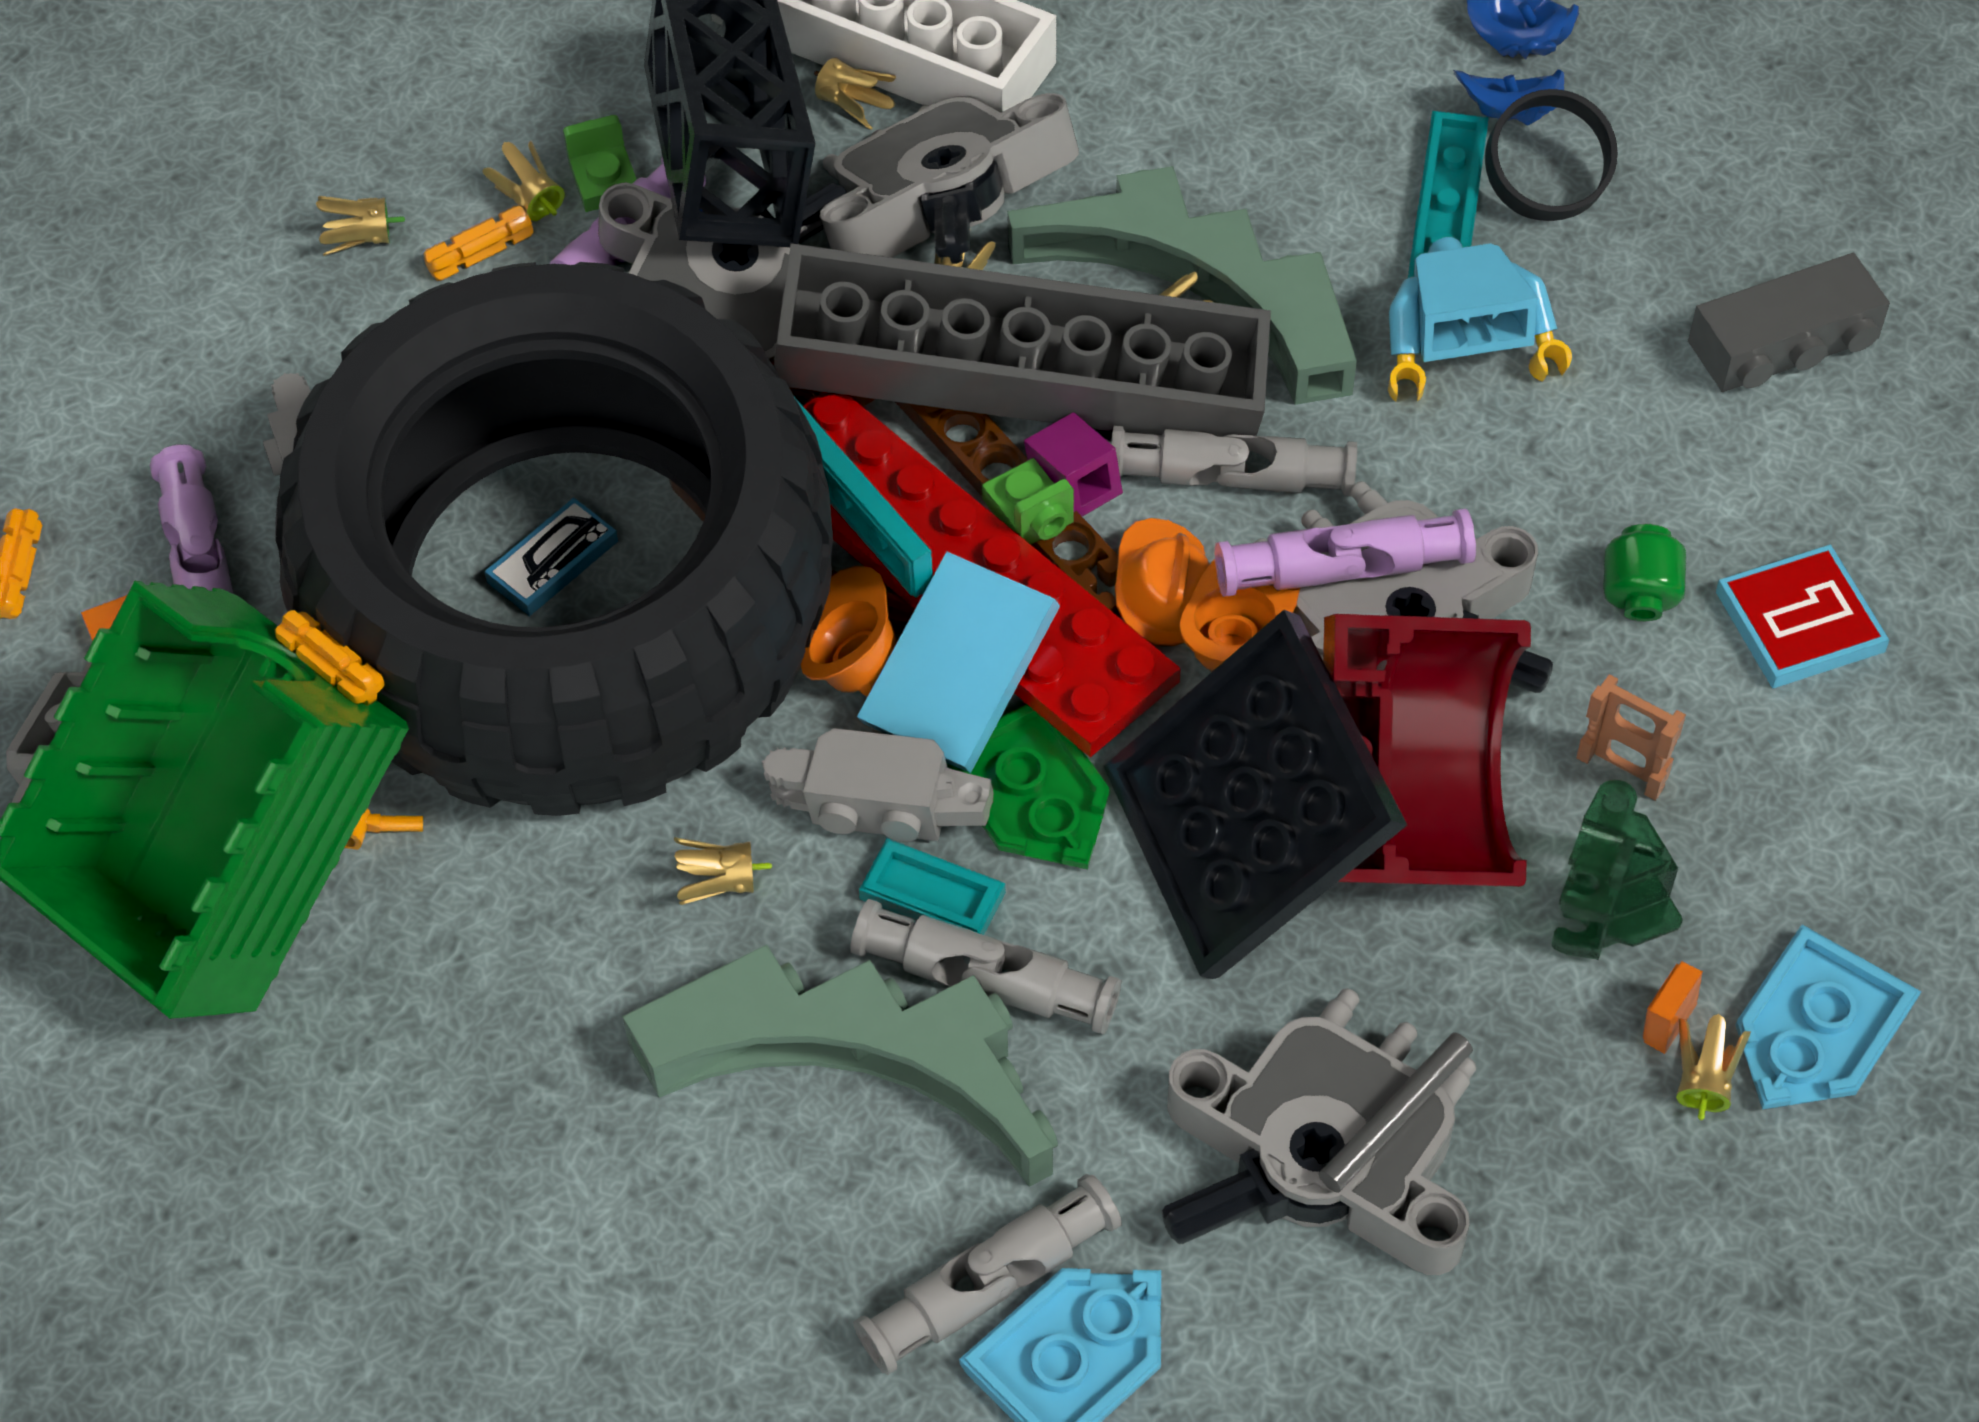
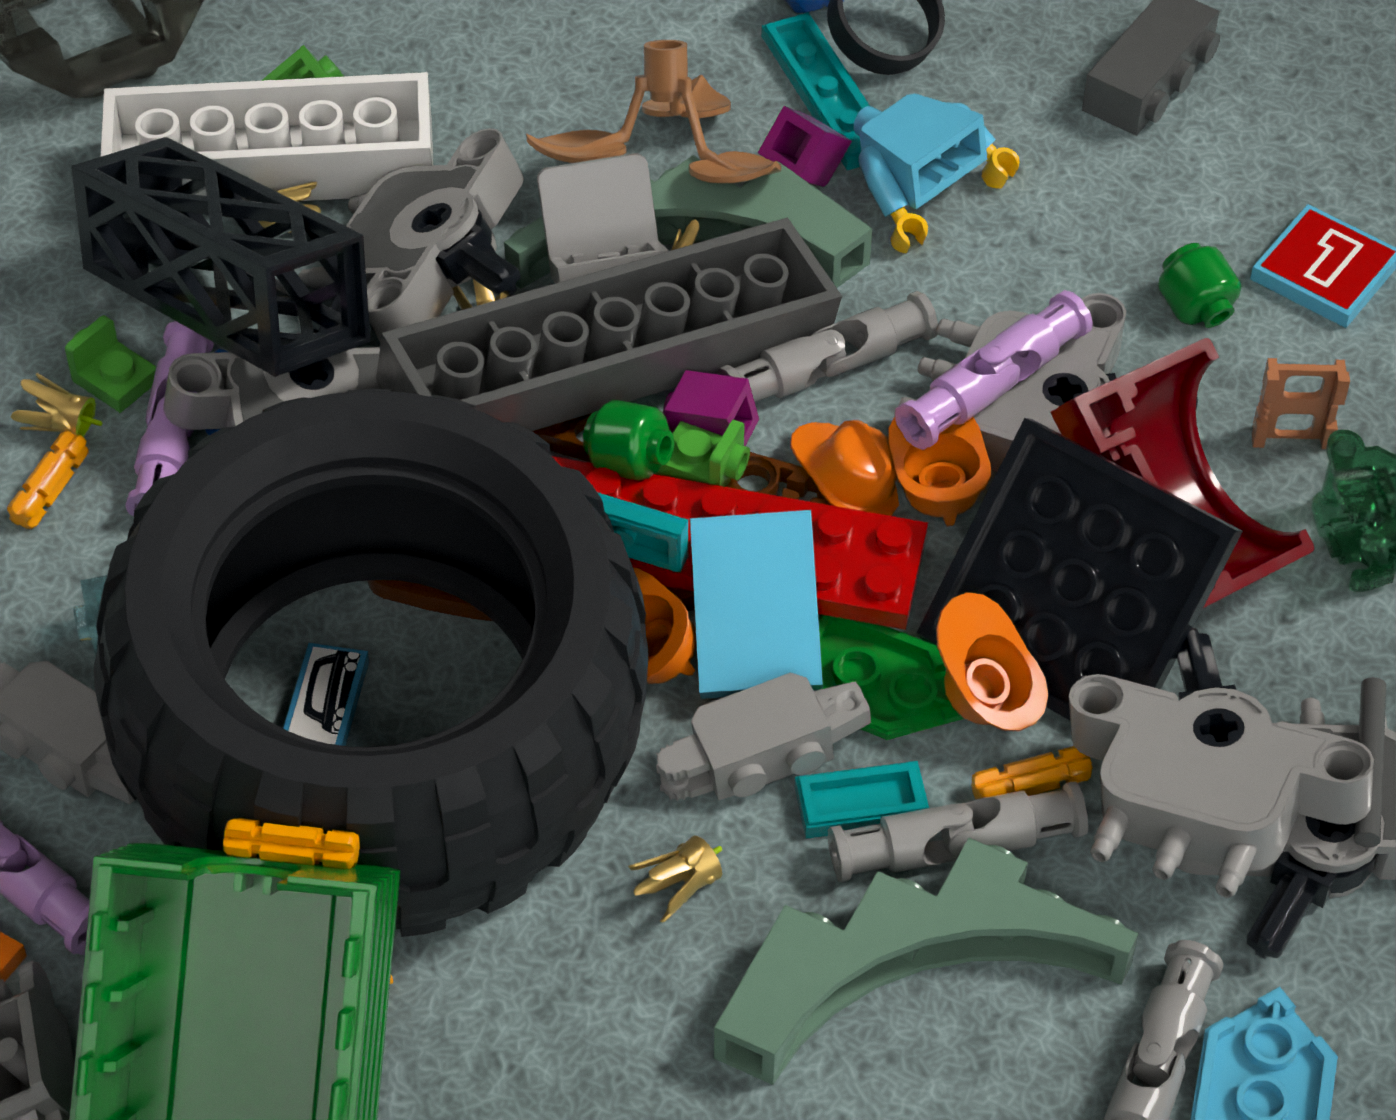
camera: 35 degrees left, 5 degrees down
none -> medium nougat plant [526,40,781,183]
none -> light grey bracket [537,153,668,283]
none -> green head [583,400,674,480]
none -> magenta brick [758,106,852,187]
none -> orange piece [936,592,1048,731]
none -> light orange axle [971,746,1093,799]
none -> light grey piece [1069,628,1374,898]

